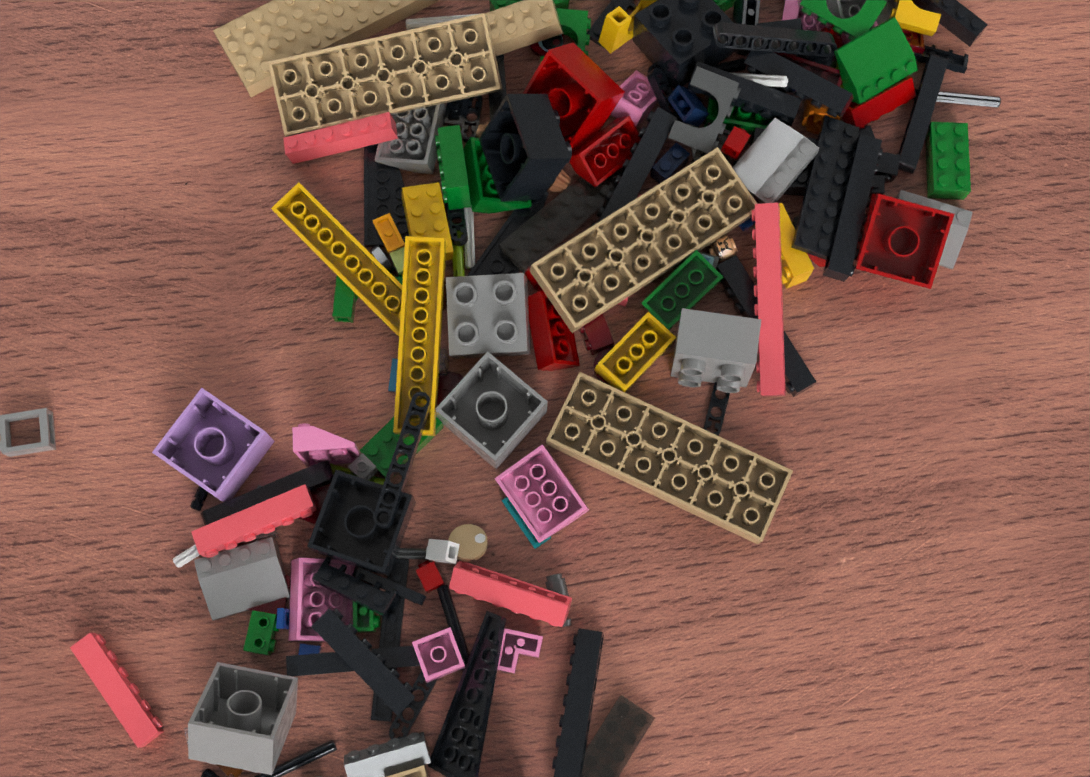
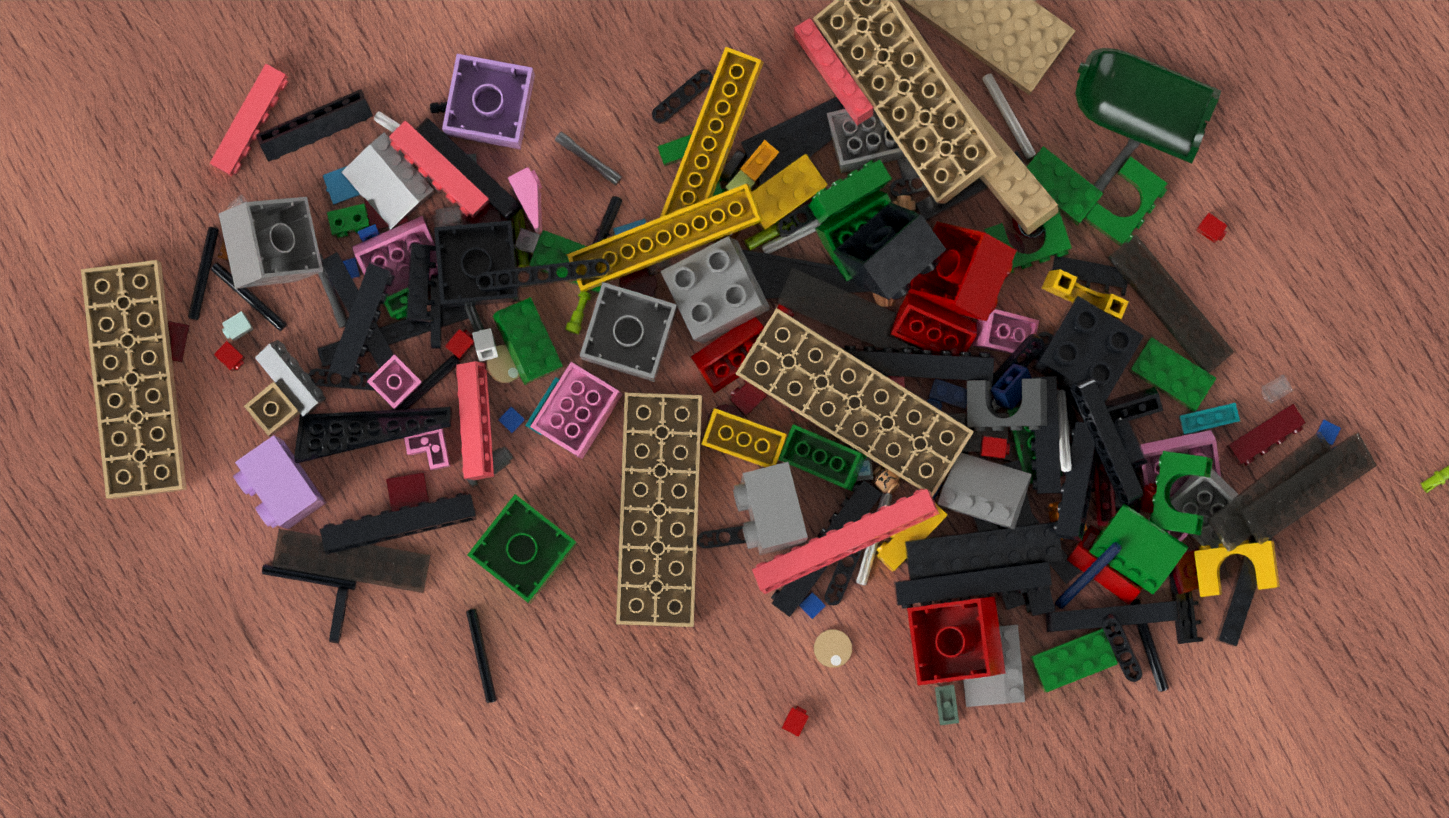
camera: 70 degrees right, 10 degrees up
none -> black brick [256,89,373,162]
none -> dark grey piece [318,254,348,328]
none -> dark azure piece [322,166,360,205]
none -> dark red tile [386,472,429,512]
none -> clear brick [433,206,463,227]
none -> black axle [466,609,497,703]
none -> green brick [467,494,578,604]
none -> green brick [492,297,563,385]
none -> blue tile [498,406,525,433]
none -> dark grey piece [555,131,622,186]
none -> lime piece [565,291,591,335]
none -> black axle [592,196,622,244]
none -> black beam [652,69,713,124]
none -> red brick [781,706,809,737]
none -> blue tile [799,592,826,619]
none -> tan tile [814,629,852,668]
none -> black beam [824,549,863,606]
none -> white axle [856,493,892,585]
none -> sand green plate [935,684,959,725]
none -> dark blue axle [1055,542,1122,609]
none -> black beam [1102,614,1142,682]

